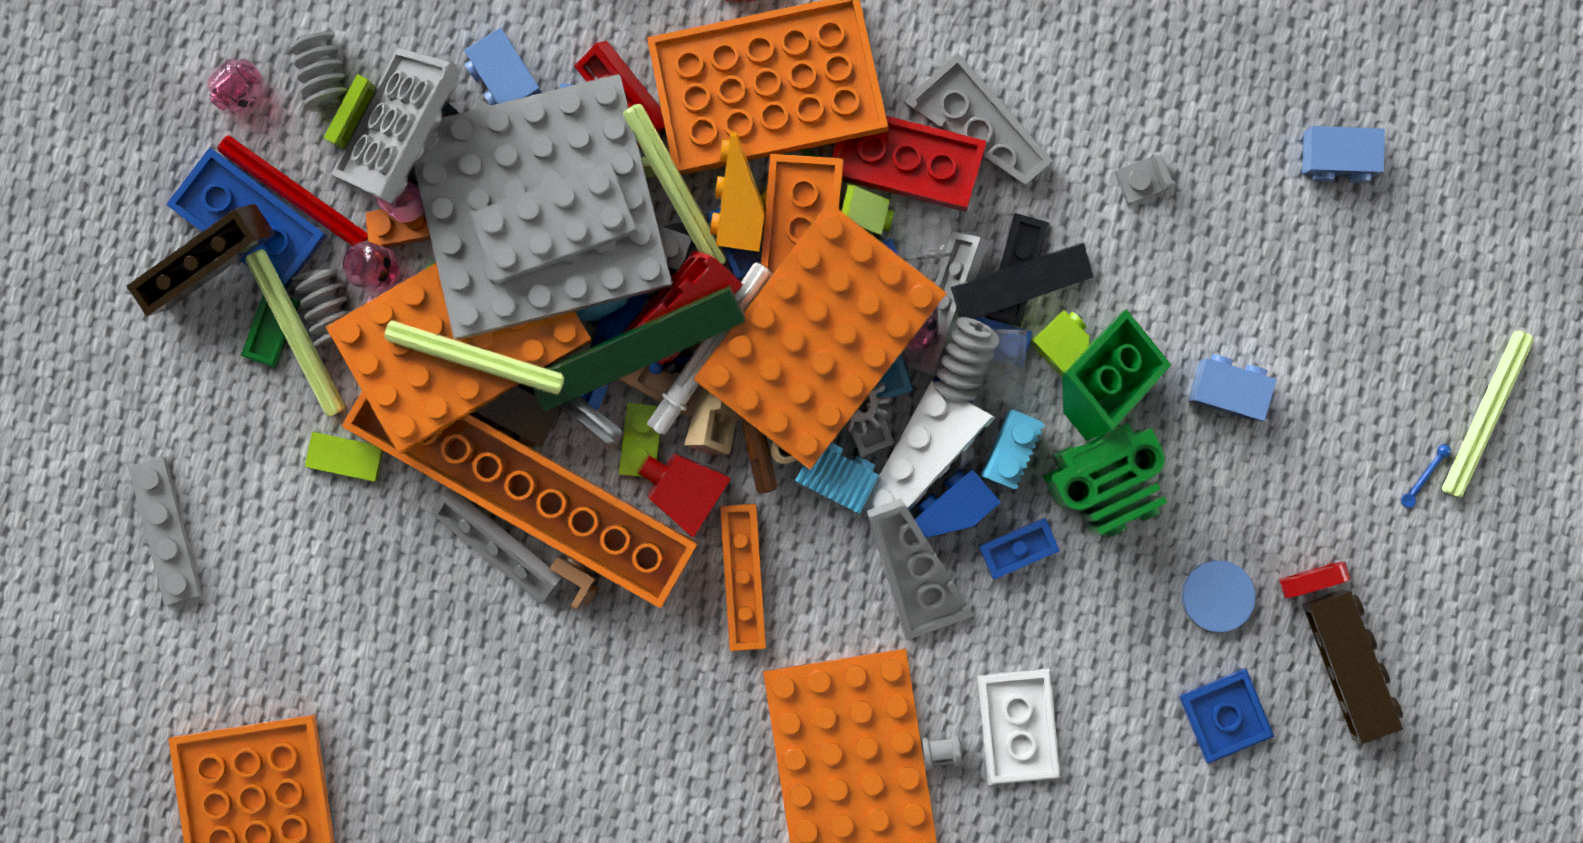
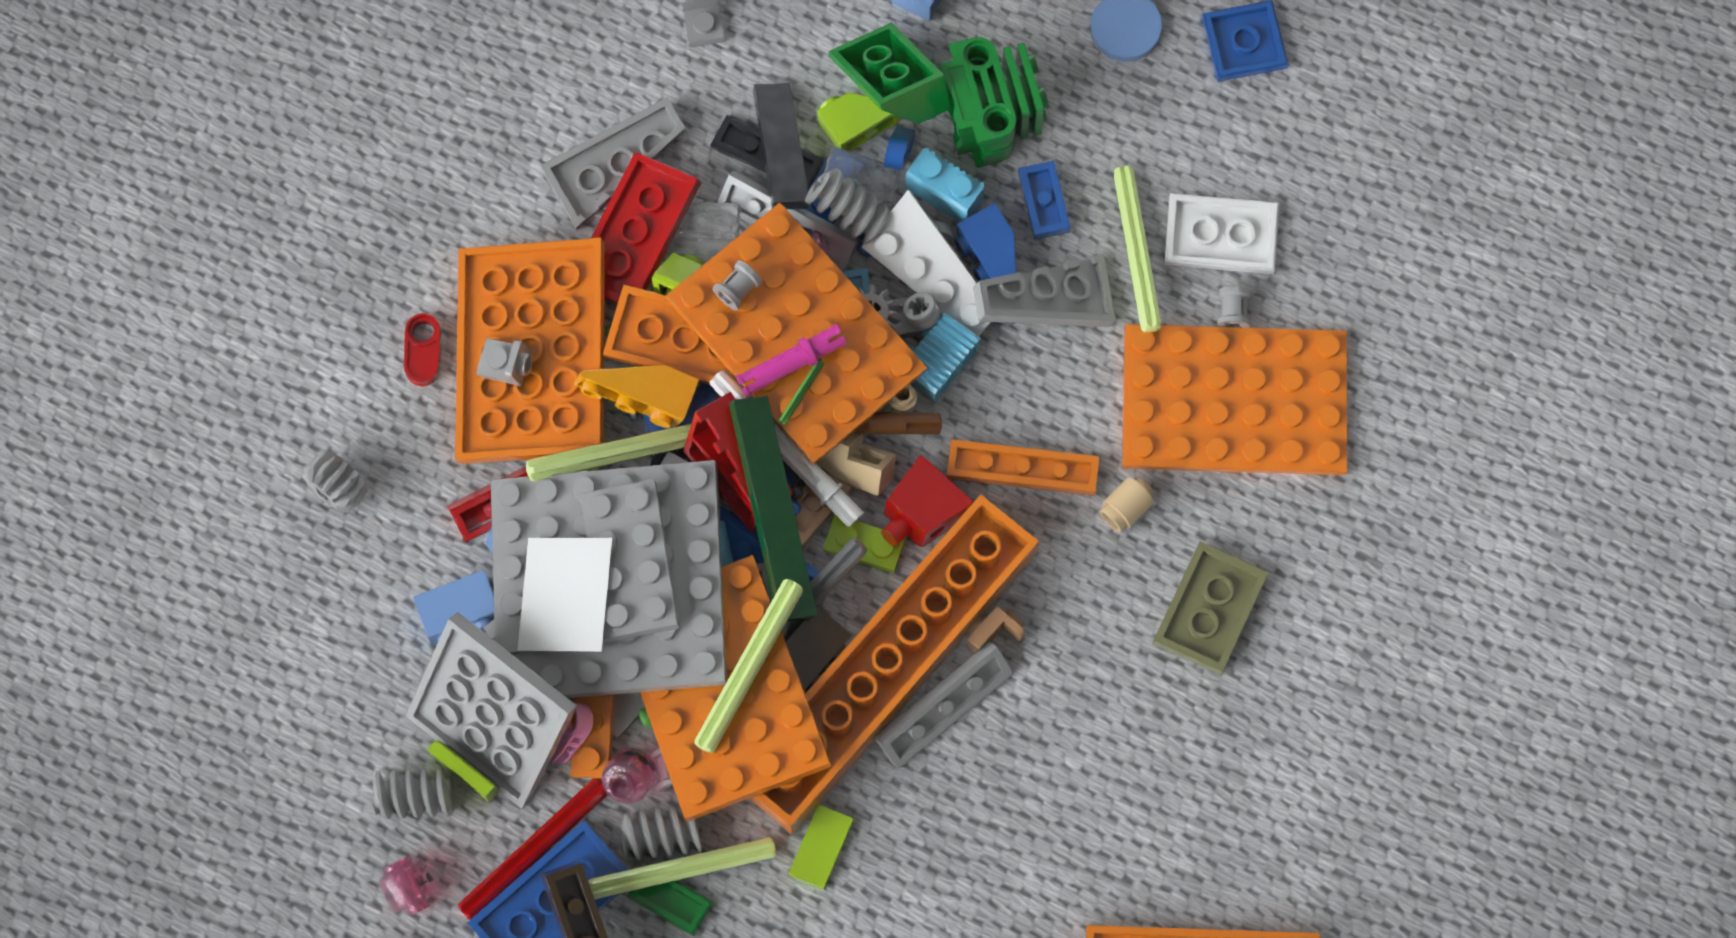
camera: 80 degrees left, 15 degrees down
none -> light grey bracket [476,338,533,386]
none -> white sticker [517,538,612,652]
none -> light grey bush [713,260,763,311]
none -> dark pink pin [735,323,847,397]
none -> bright green piece [779,358,825,425]
none -> blue beam [884,125,915,171]
none -> light grey bush [903,292,940,330]
none -> tan brick [1099,477,1154,532]
none -> yellowish green axle [1114,166,1161,333]
none -> olive plate [1152,541,1269,676]

